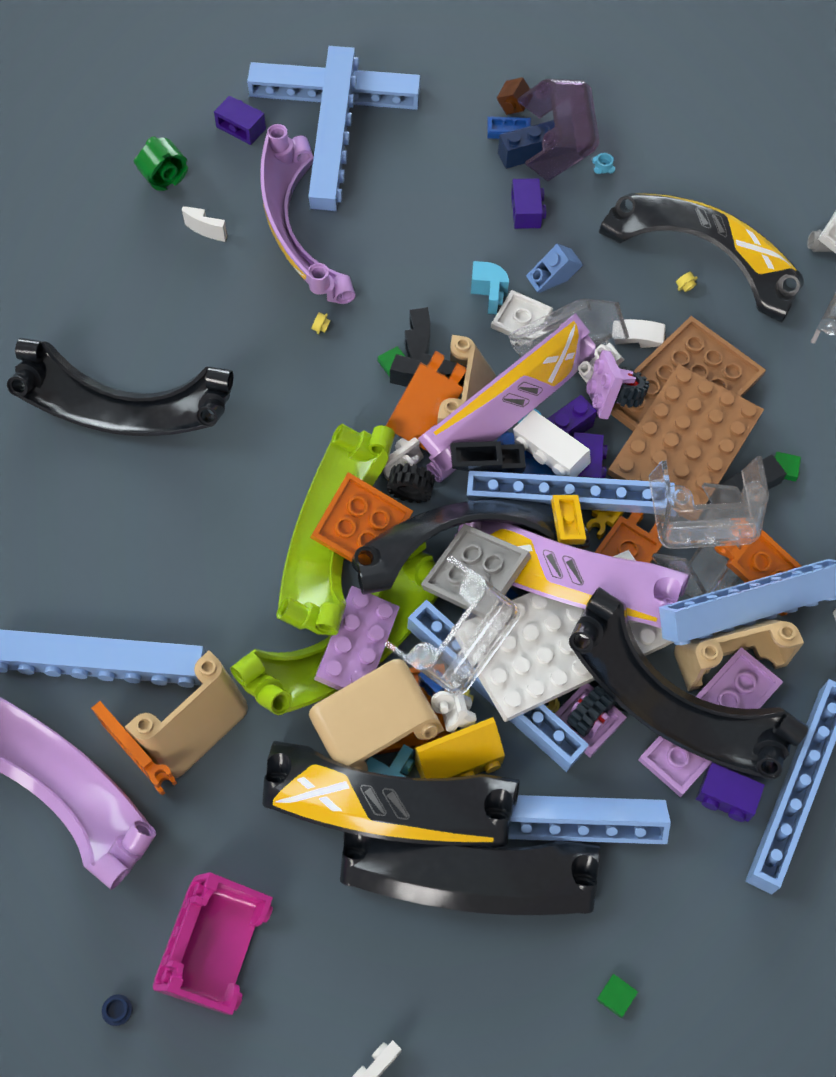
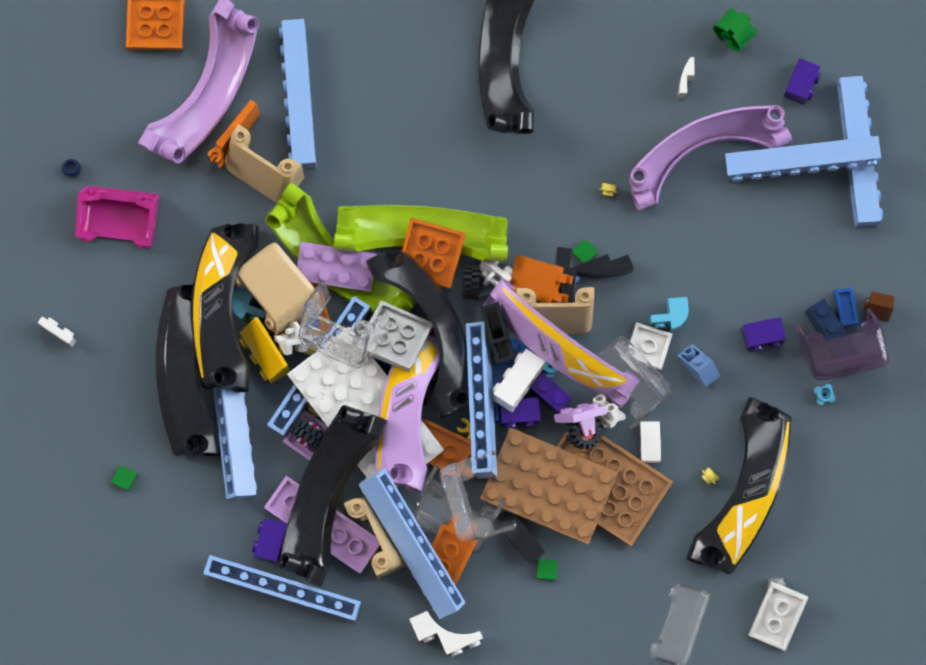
camera: 80 degrees right, 15 degrees up
yellow plate [551,495,586,545] -> none

